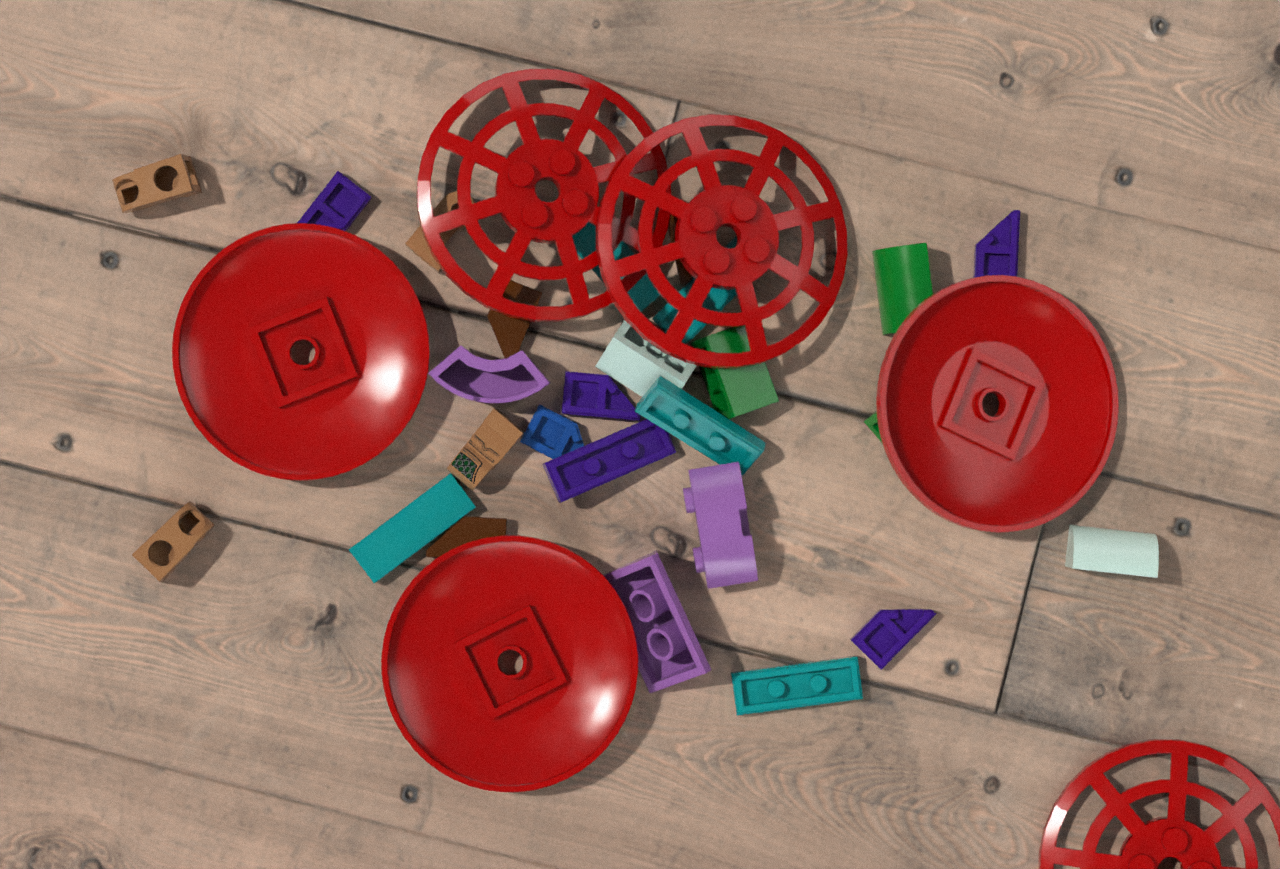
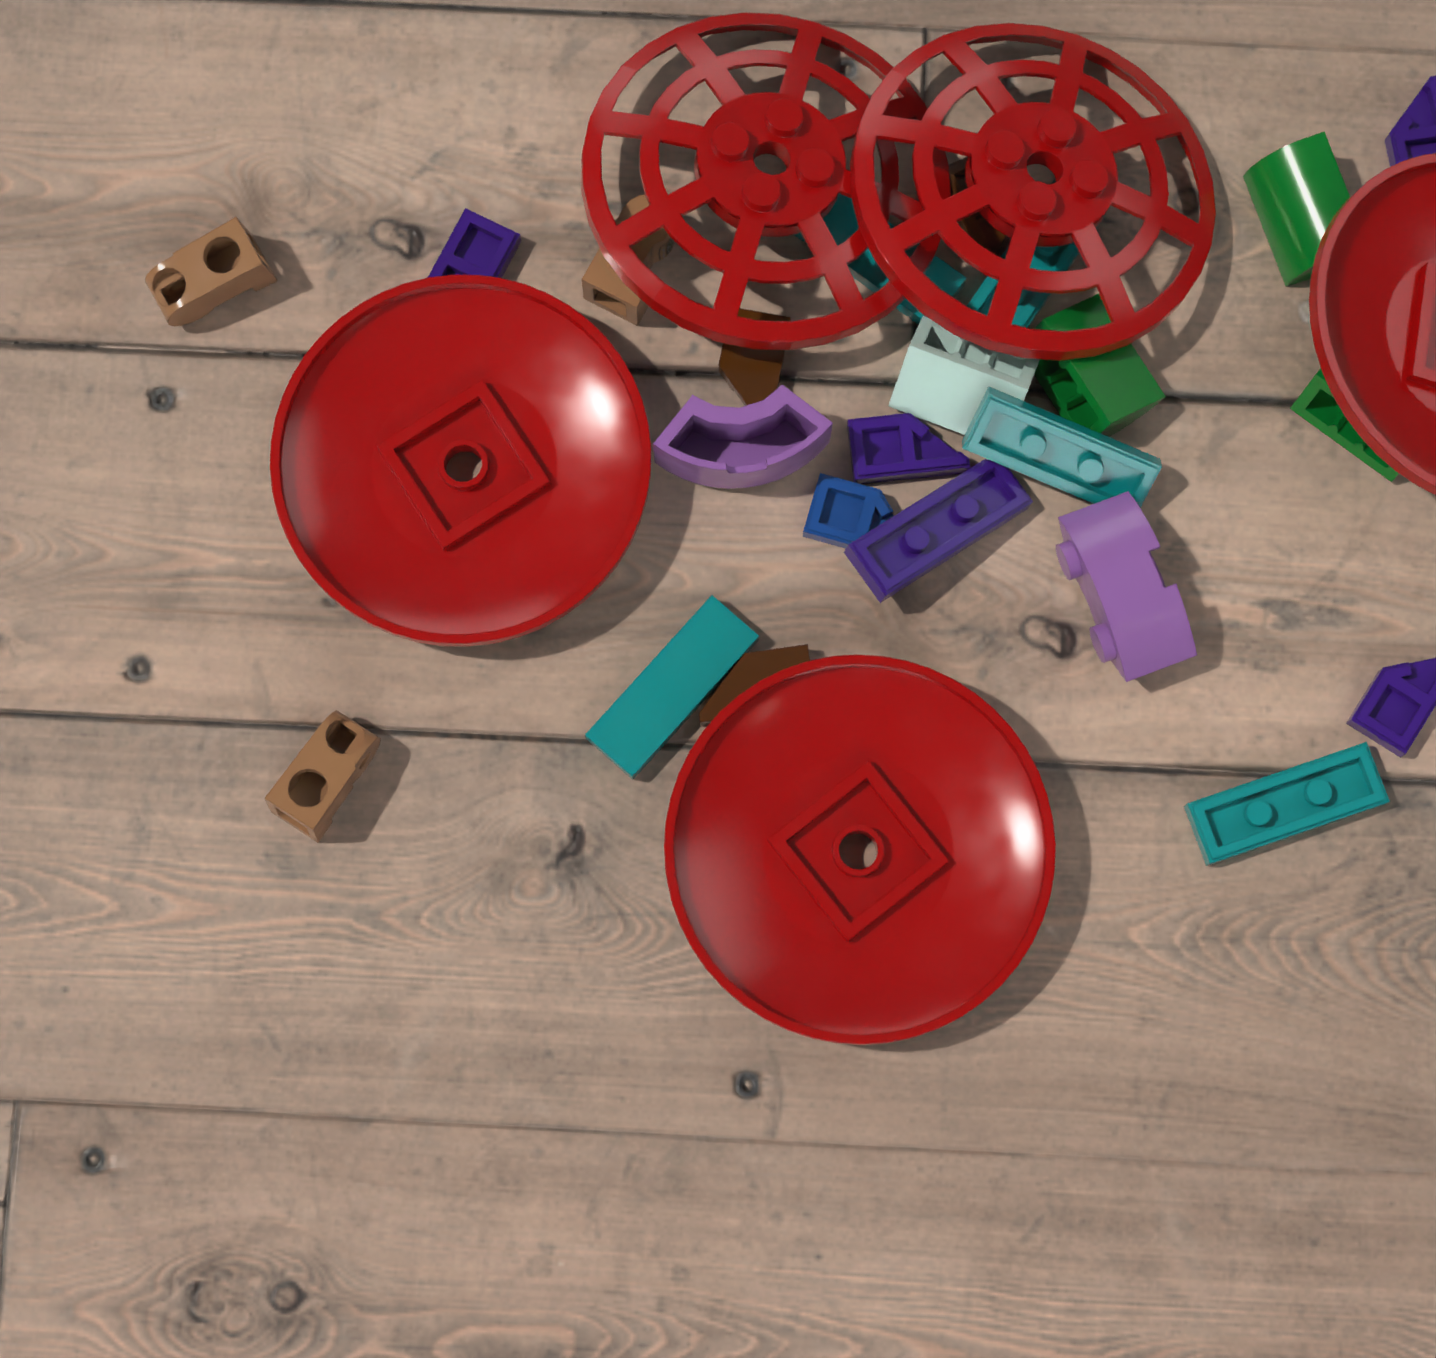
camera: 10 degrees left, 10 degrees down
medium nougat leg [447,408,525,491] -> none
medium lavender slope [603,551,711,693] -> none

